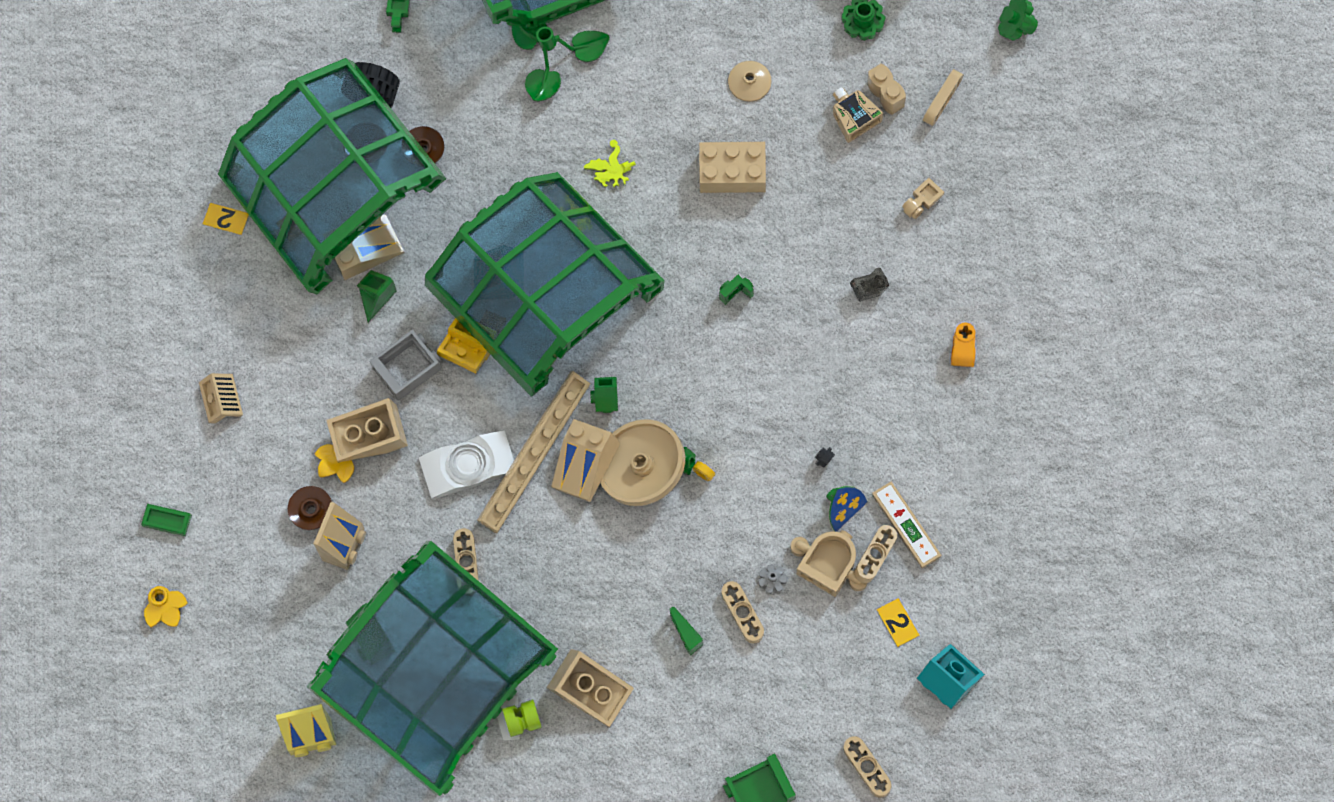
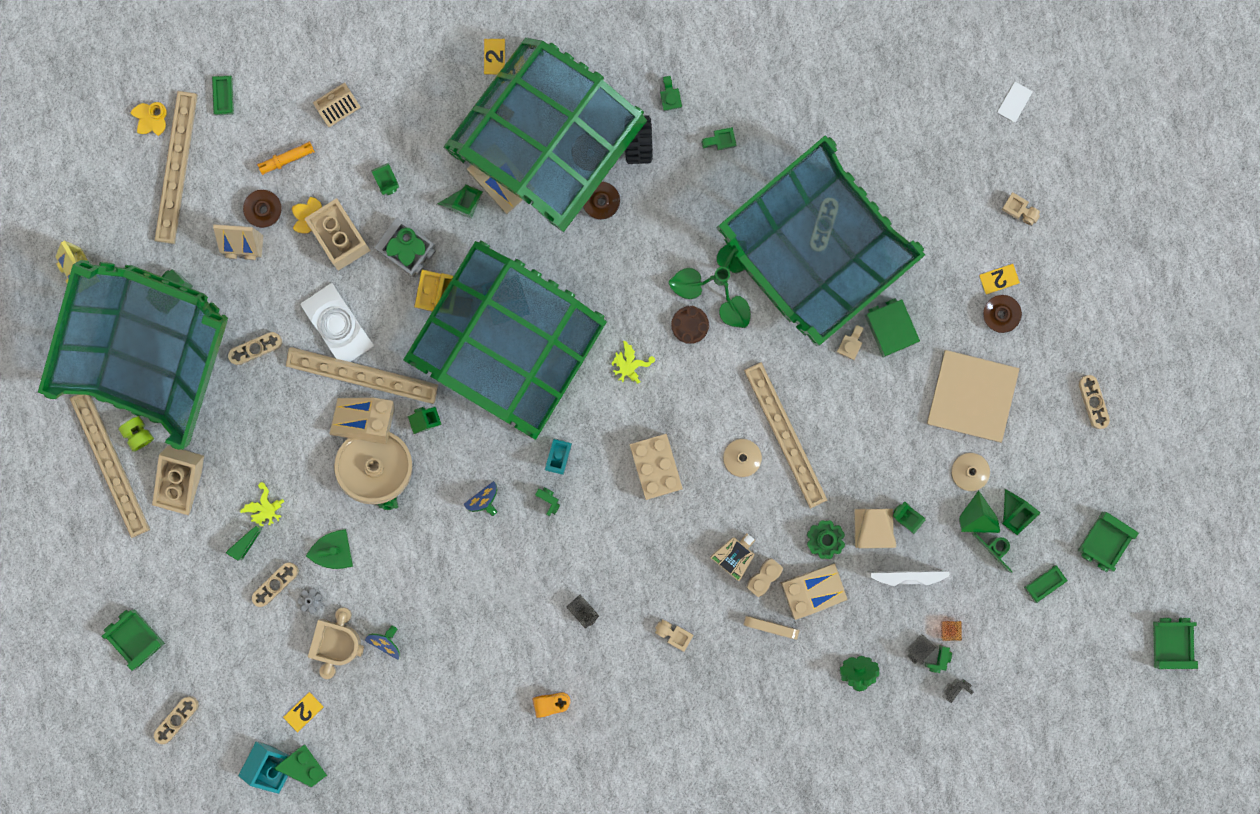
camera: 65 degrees right, 15 degrees up
yellow tile [693,461,716,481] -> none
black plate [814,447,835,468] -> none
tan beam [854,525,897,583] -> none
tile [872,481,942,569] -> none
none -> tan tile [69,395,150,538]
none -> tan tile [154,91,198,244]
none -> neon yellow piece [240,482,285,526]
none -> light orange pin [257,141,315,175]
none -> green wing [273,744,327,788]
none -> green shield [306,529,353,569]
none -> green bracket [371,162,399,195]
none -> green plate [386,228,425,266]
none -> shield [464,481,498,516]
none -> teal slope [545,439,572,475]
none -> green plate [660,75,682,112]
none -> reddish brown dish [671,306,709,344]
none -> tan tile [744,362,827,509]
none -> tan slope [780,563,848,620]

